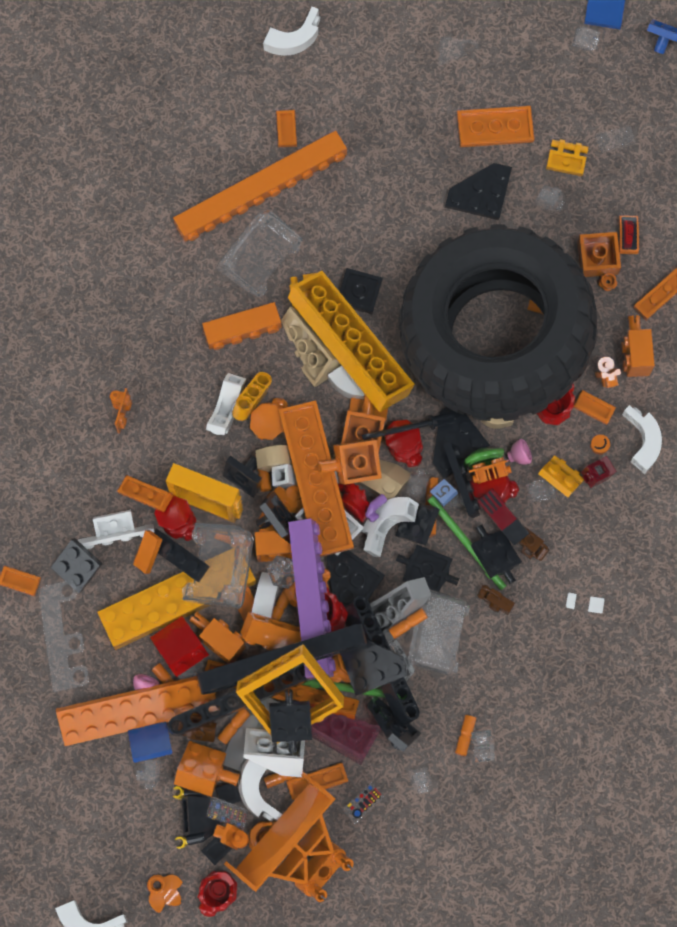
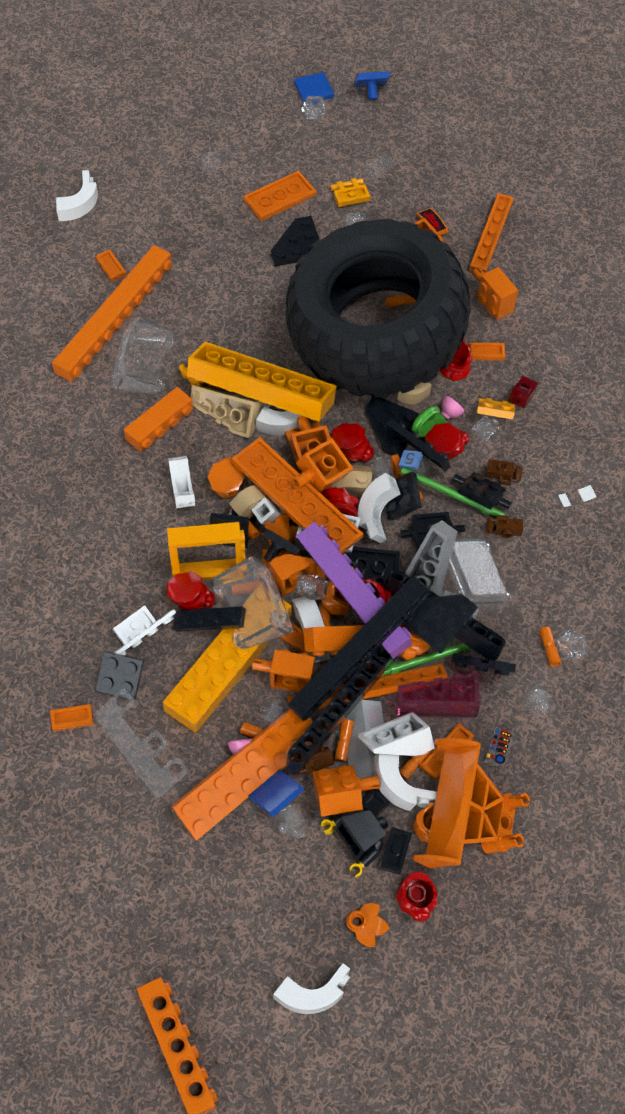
camera: 30 degrees left, 15 degrees down
orange hinge [110,388,132,434] -> none
orange tile [117,475,173,512] -> none
orange tile [133,530,163,574] -> none
red brick [150,616,209,677] -> none
clear tile [206,797,248,829] -> none
orange hips [213,823,249,850] -> none
light orange beam [232,372,272,421] -> none
light orange window [236,644,344,744] -> none
black plate [269,689,312,753] -> none
black plate [340,268,383,314] -> none
black piece [362,412,455,440] -> none
medium lavender arm [365,494,387,522] -> none
orange piece [389,608,428,639] -> none
orange hinge [469,457,512,484] -> none
tile [477,488,529,545] -> none
orange tile [590,434,610,455] -> none
hips [595,357,621,388] -> none
white arch [622,405,662,474] -> none

